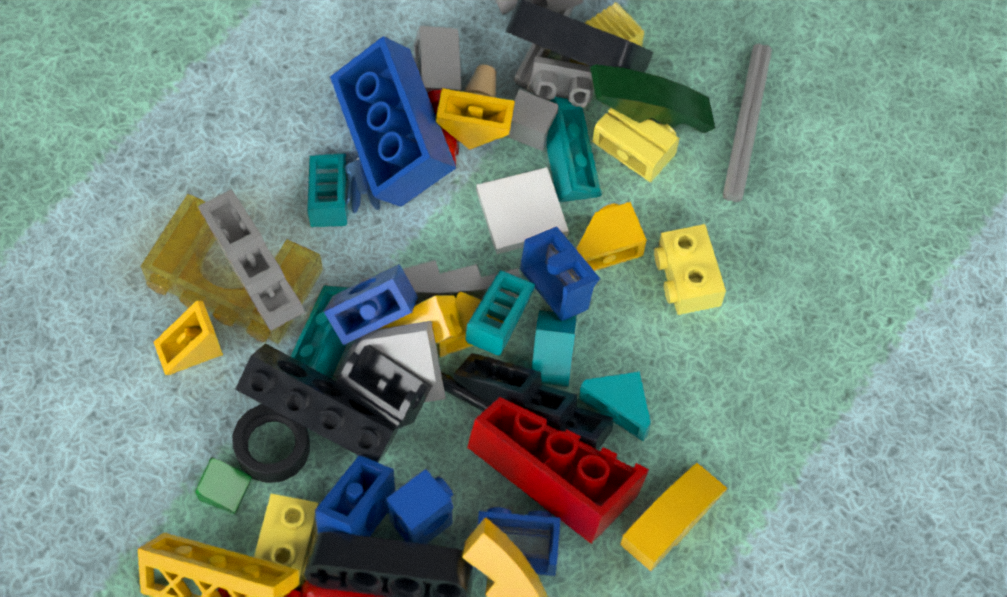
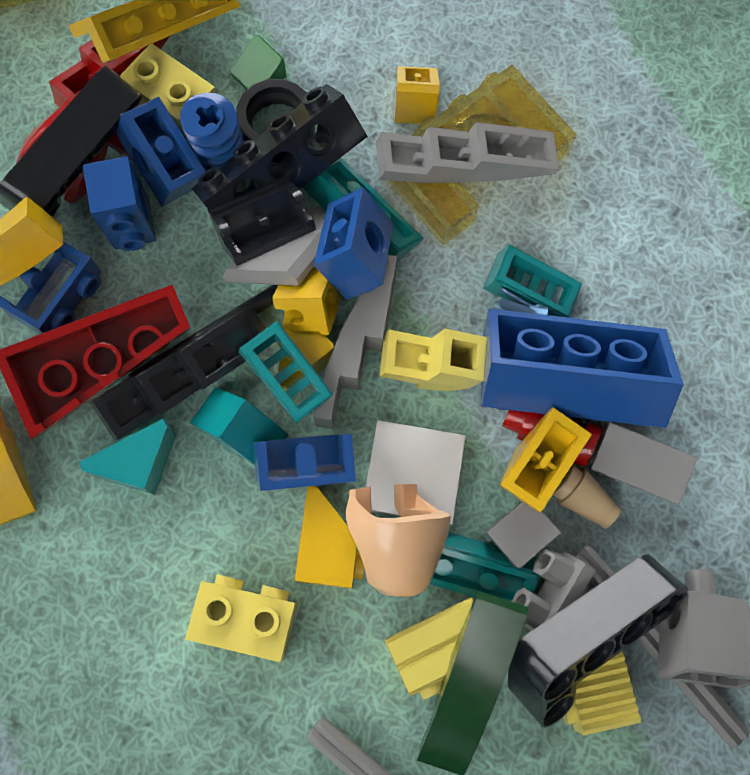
camera: 115 degrees right, 10 degrees up
none -> blue piece [180,93,244,171]
none -> light nougat piece [346,484,451,597]
none -> light yellow brick [379,328,487,391]

